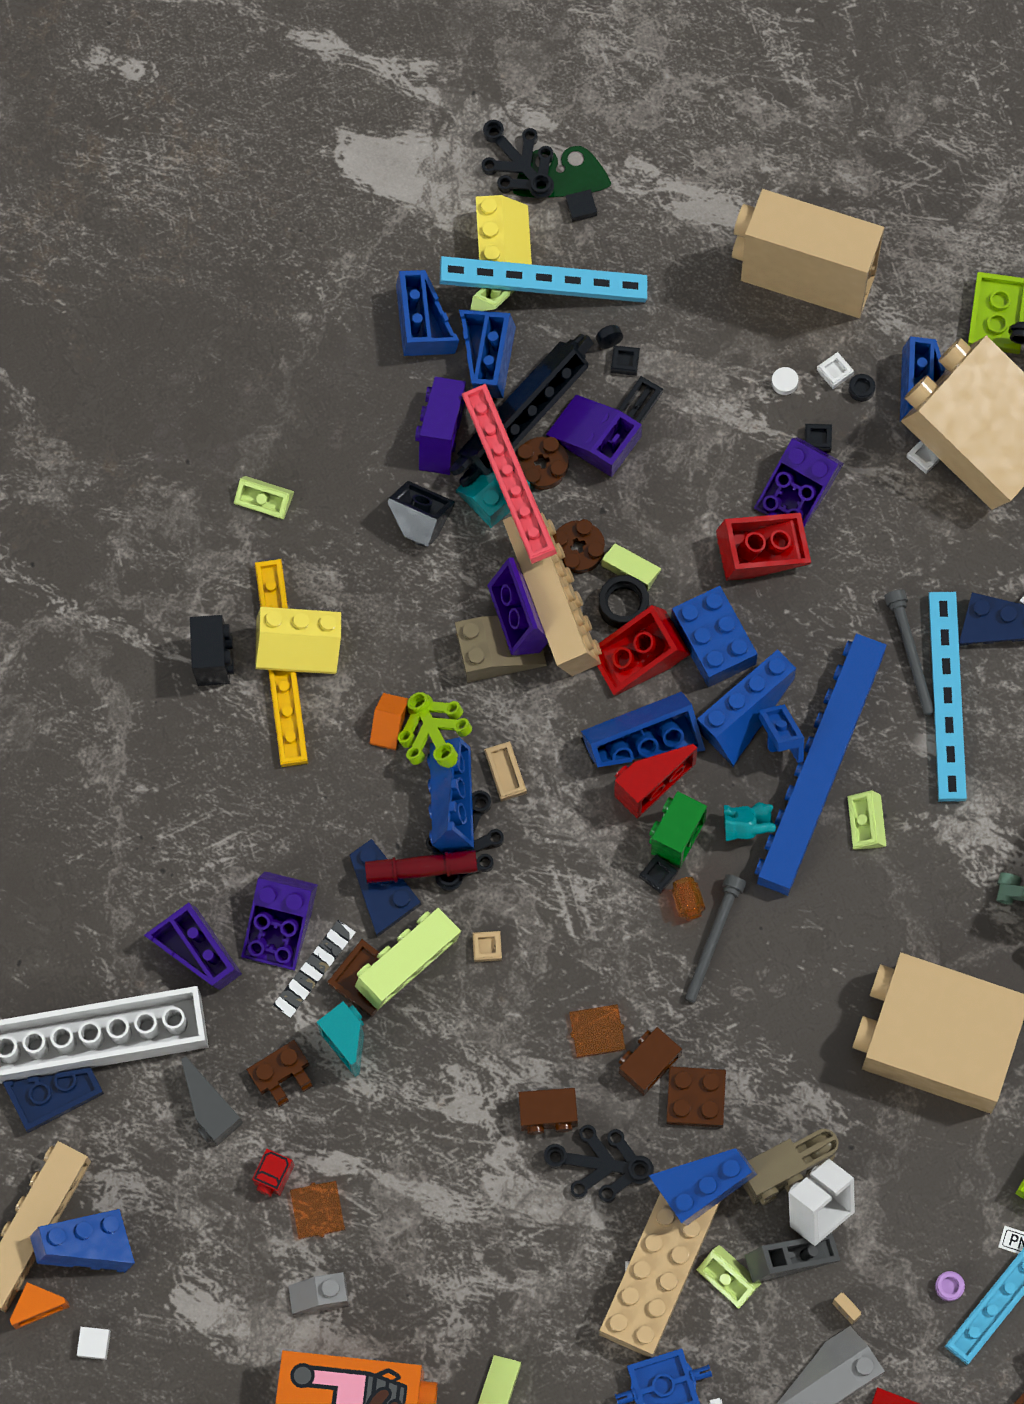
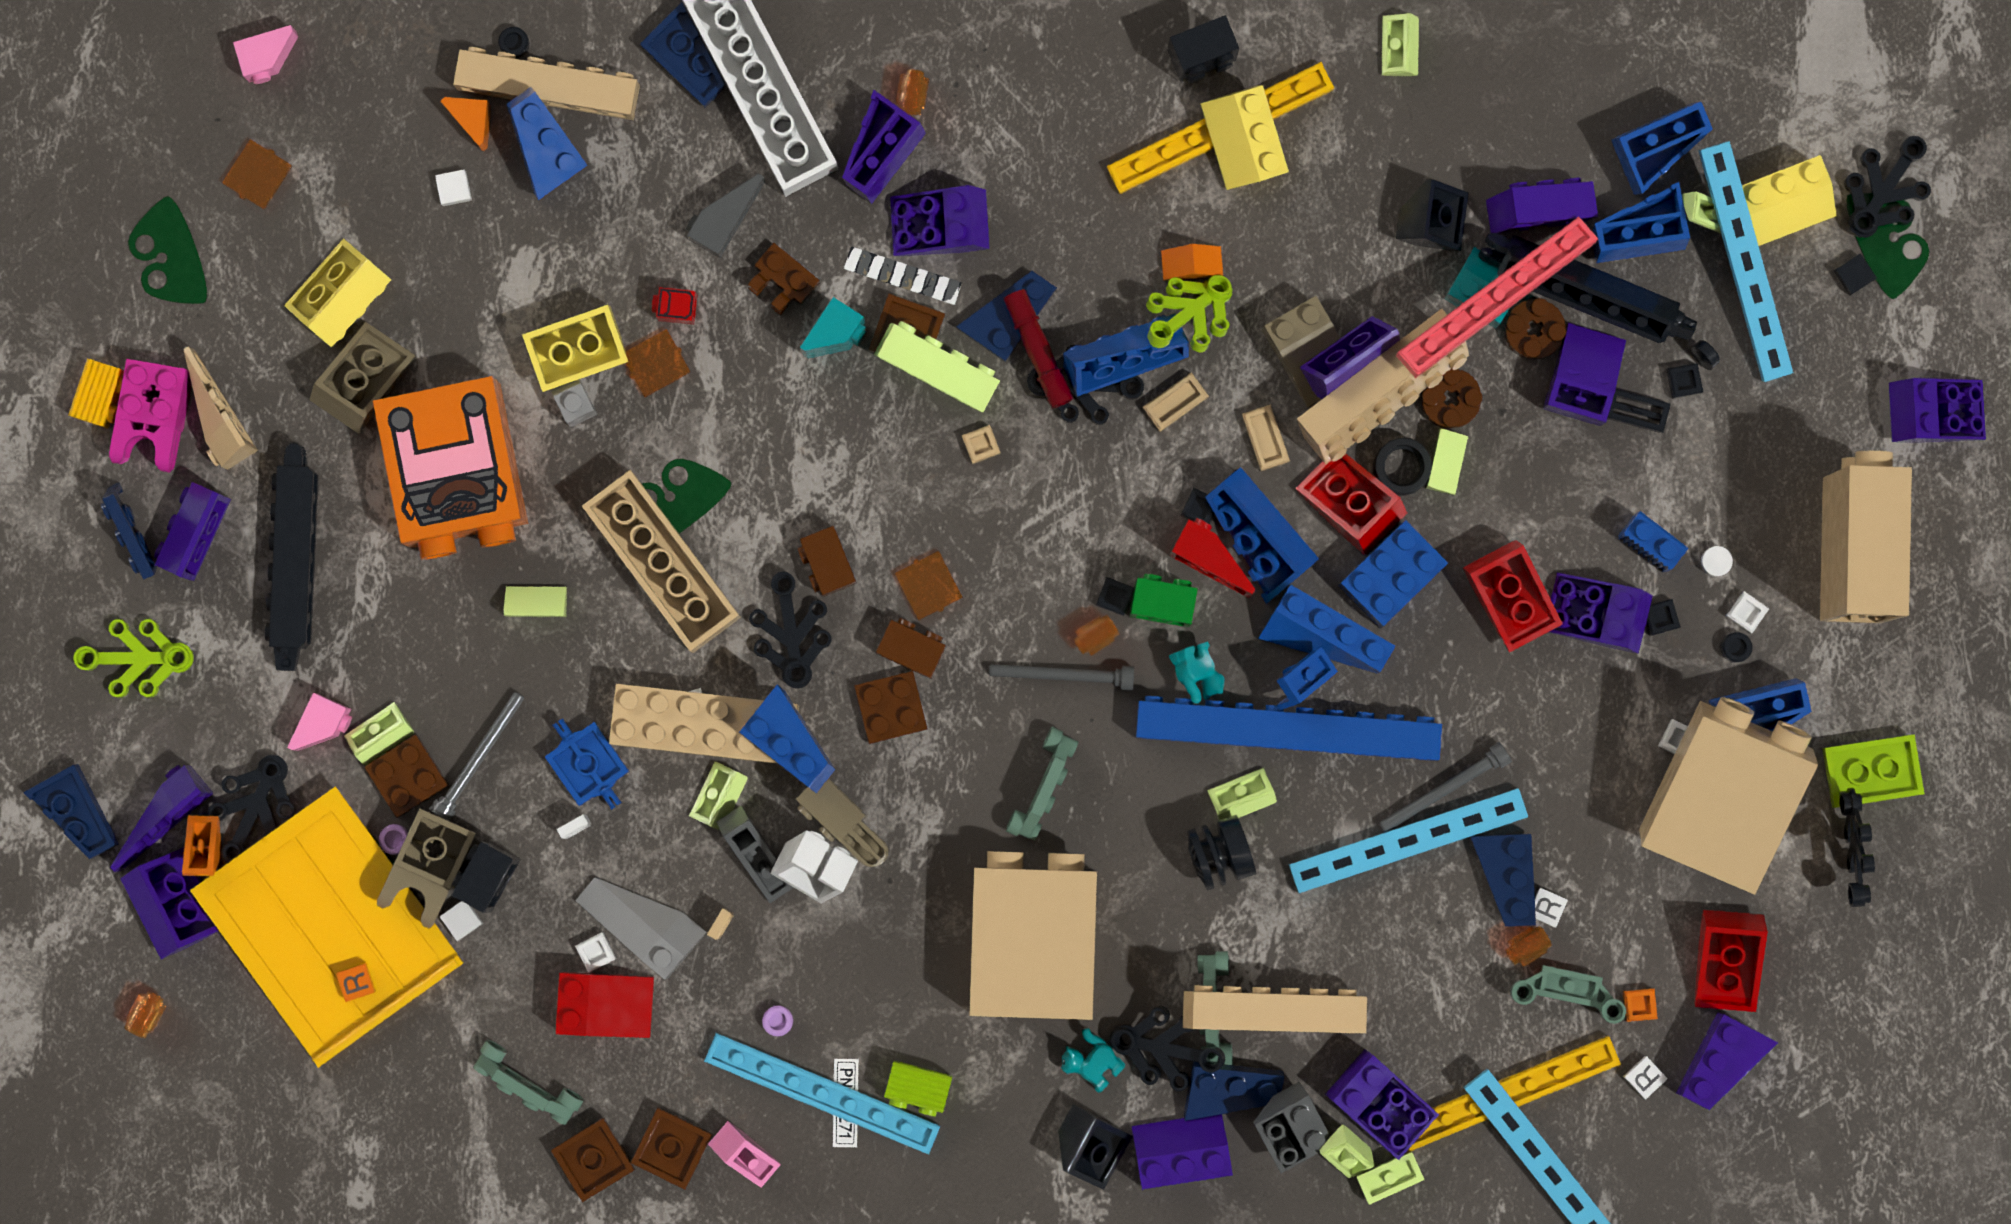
camera: 70 degrees right, 15 degrees up
none -> light yellow slope [522,305,628,392]
none -> tan brick [582,470,741,653]
none -> dark green piece [642,459,732,534]
none -> clear orange brick [895,69,929,116]
none -> sand green plate [1005,727,1078,841]
none -> black tile [1180,487,1215,524]
none -> black wheel [1187,815,1256,891]
none -> tan tile [1242,404,1290,472]
none -> blue brick [1618,511,1688,572]
none -> dark purple slope [1889,378,1986,443]

